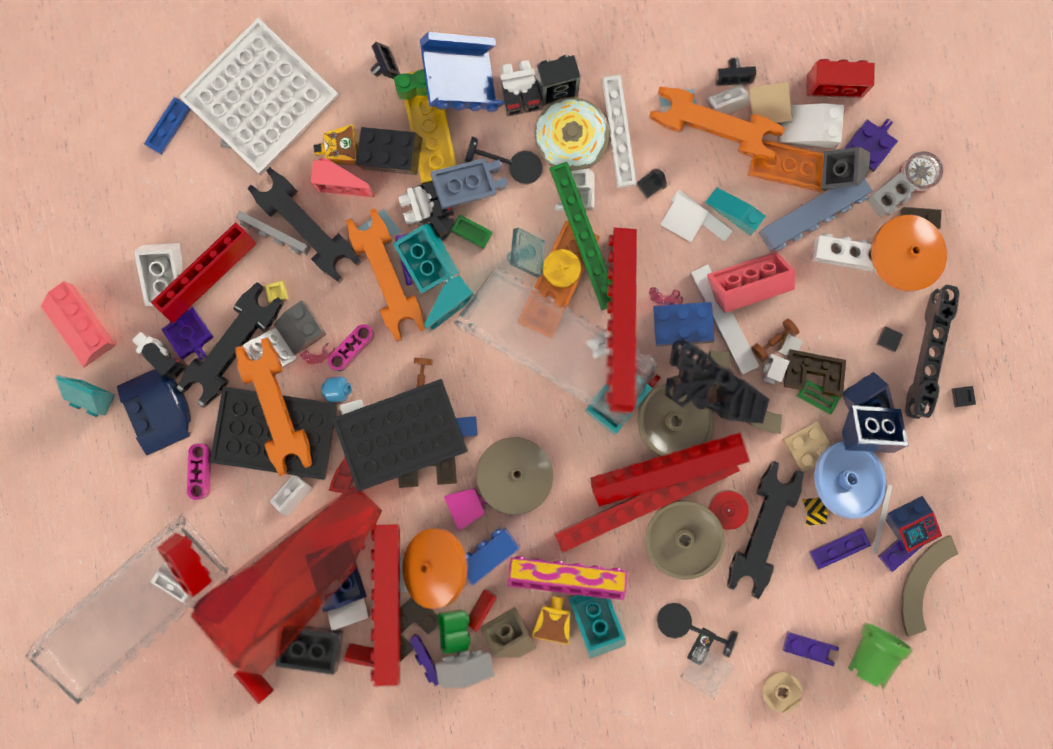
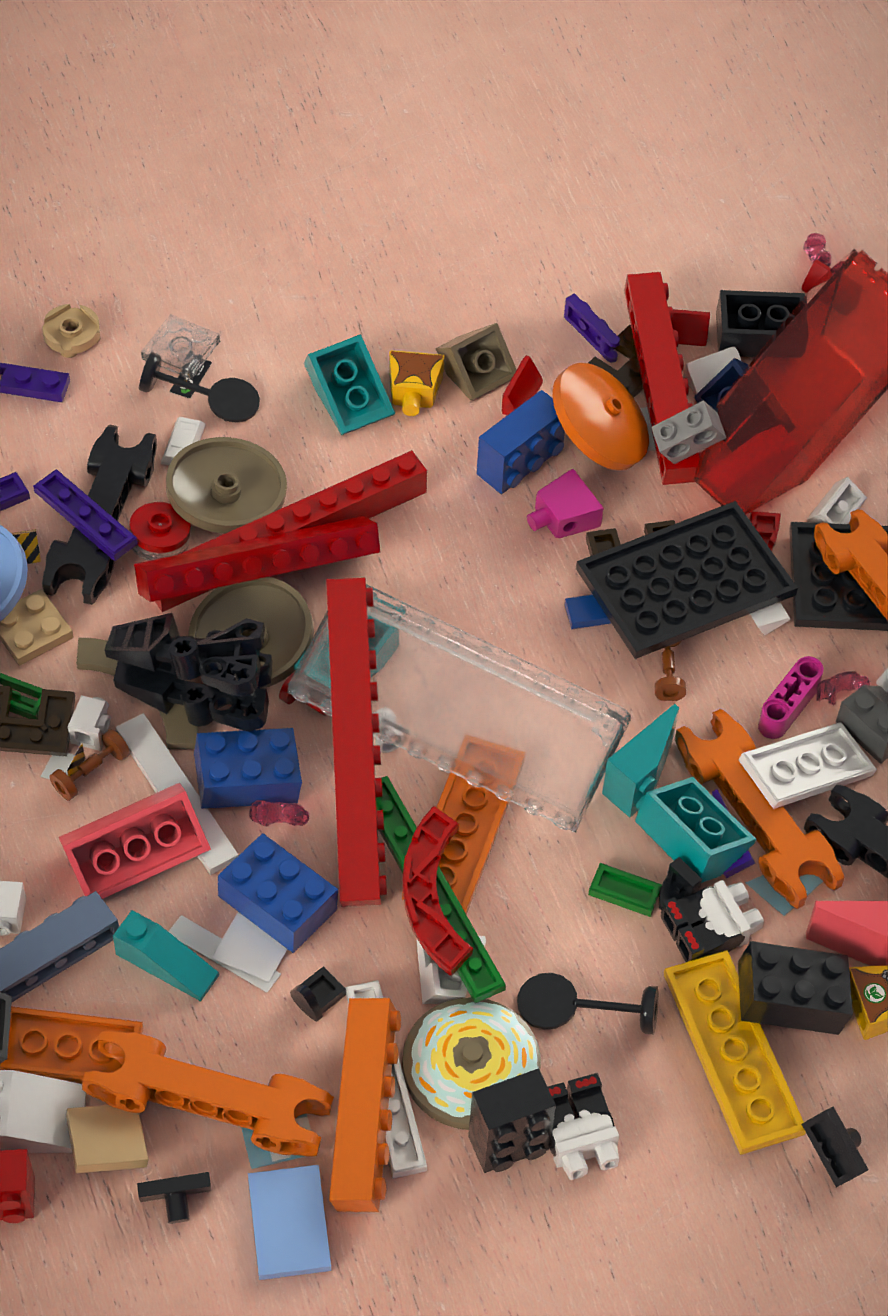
camera: 170 degrees right, 30 degrees down
dark azure head [321,377,352,402] -> none
green brick [394,69,428,100] -> none
panel [420,32,505,112] -> none
sand blue tile [430,158,508,210] -> none
light grey hinge [435,650,495,688] -> none
green brick [438,609,471,654] -> none
dark tan dish [476,437,553,515] -> none
clear light blue tile [507,227,545,277] -> none
brick [507,556,627,600] -> none
yellow tile [543,249,581,288] -> none
white slope [707,85,750,115] -> none
none -> dark purple tile [33,469,138,561]
none -> white tile [161,417,205,466]
none -> blue brick [218,833,338,953]
none -> light blue tile [248,1165,331,1280]
none -> orange brick [329,998,401,1212]
none -> red tile [403,806,473,976]
none -> light grey brick [651,400,726,464]
none -> white tile [739,722,877,809]
none -> clear pink piece [803,233,831,267]

